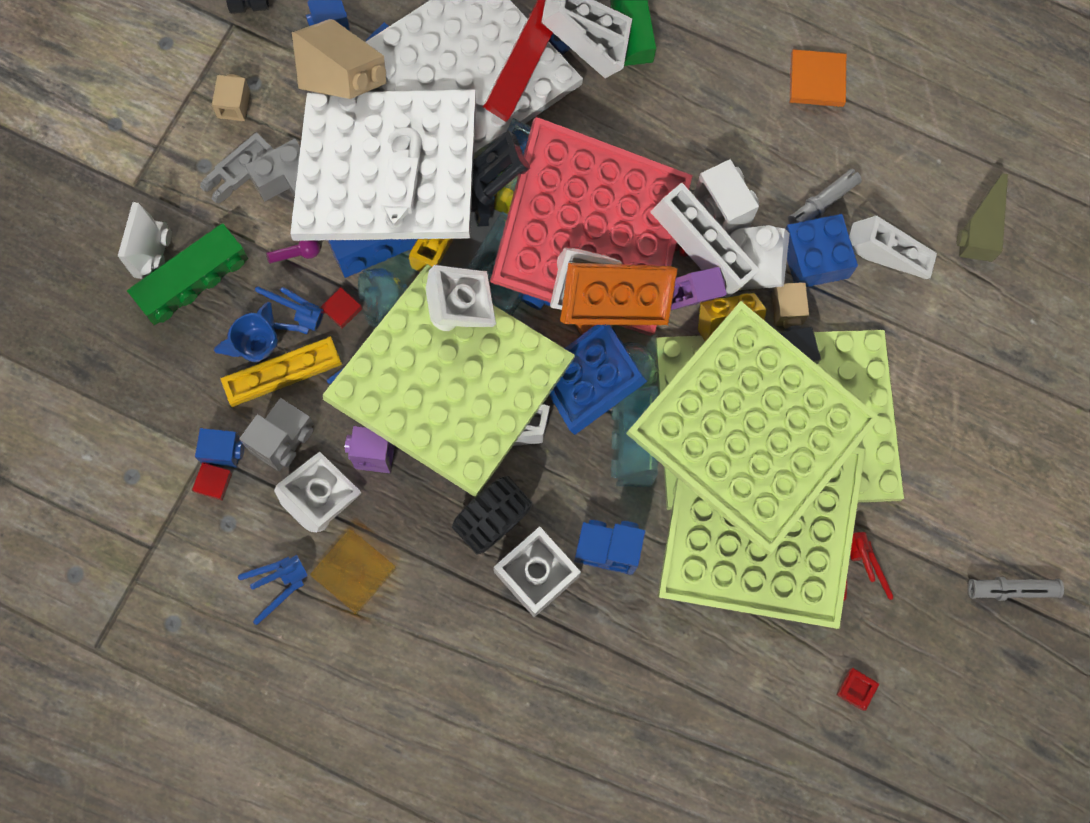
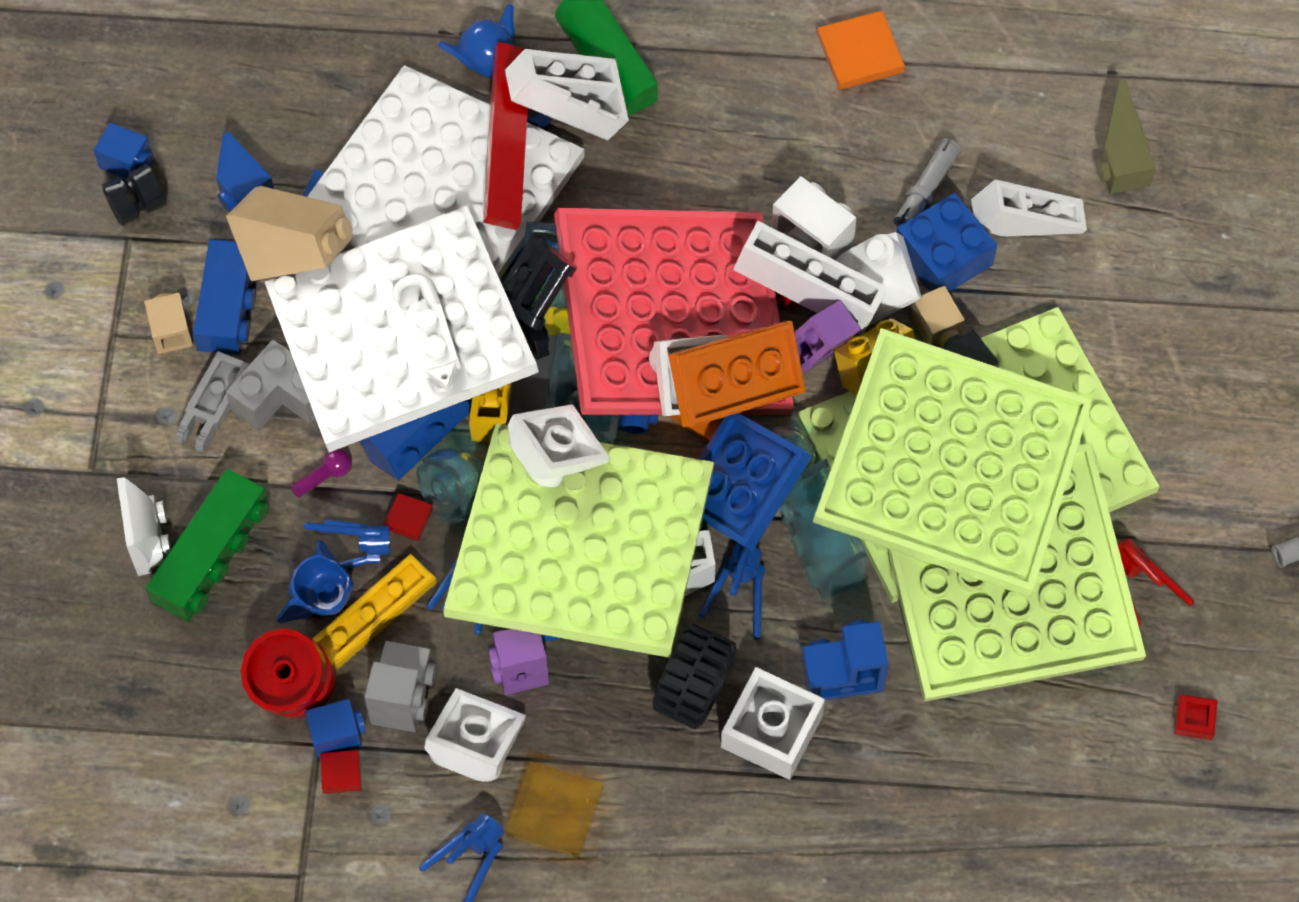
camera: 15 degrees left, 10 degrees down
none -> blue brick [193,239,255,355]
none -> red wheel [240,628,337,719]
none -> blue plant [699,544,765,639]

